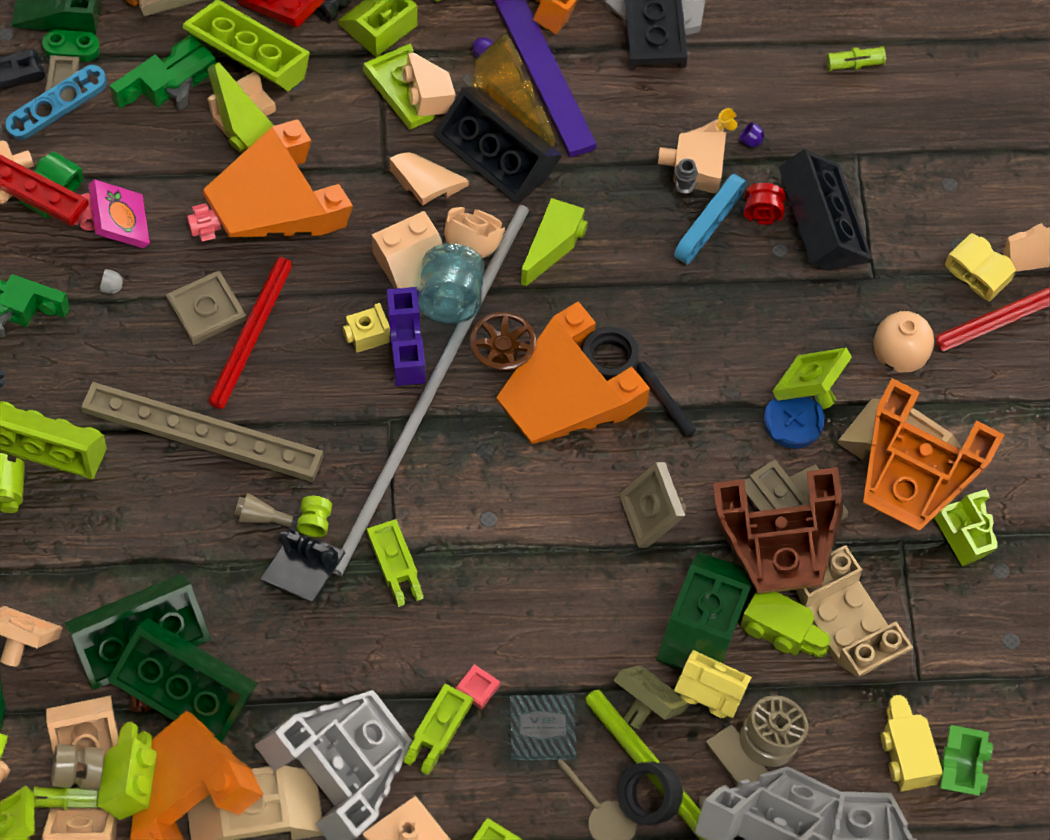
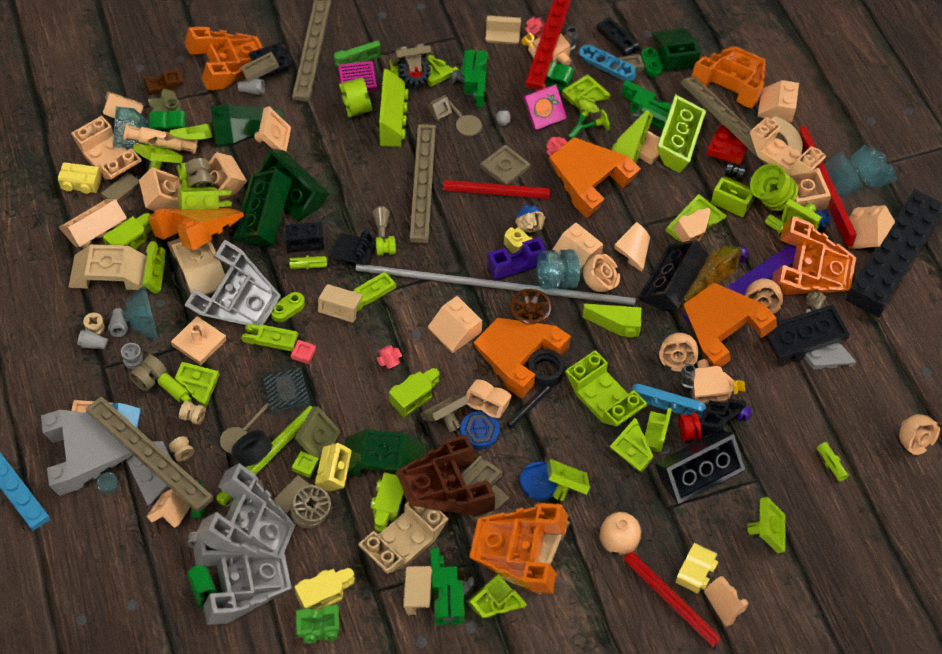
camera: 75 degrees right, 5 degrees down
none -> lime plate [271,292,305,322]
none -> black brick [285,222,324,253]
none -> lime axle [289,255,327,270]
none -> lime plate [292,451,319,478]
none -> tan panel [318,284,362,323]
none -> coral gear [377,345,402,369]
none -> lime hinge [389,368,440,418]
none -> tan panel [404,566,432,615]
none -> dark tan tile [428,96,452,120]
none -> light nougat slope [428,296,482,353]
none -> green plate [431,548,474,625]
none -> dark tan piece [443,95,482,136]
none -> tile [460,411,500,449]
none -> light nougat brick [466,380,512,418]
none -> tan piece [515,205,545,233]
none -> lime wing [562,74,610,105]
none -> lime slope [565,350,647,426]
none -> lime plant [568,96,610,139]
none -> lime wing [610,418,654,473]
none -> lime panel [645,408,672,453]
none -> light nougat cylinder [659,332,698,372]
none -> orange wedge [684,283,777,367]
none -> black slope [700,398,746,435]
none -> light nougat cylinder [745,278,783,314]
none -> lime tile [747,497,785,553]

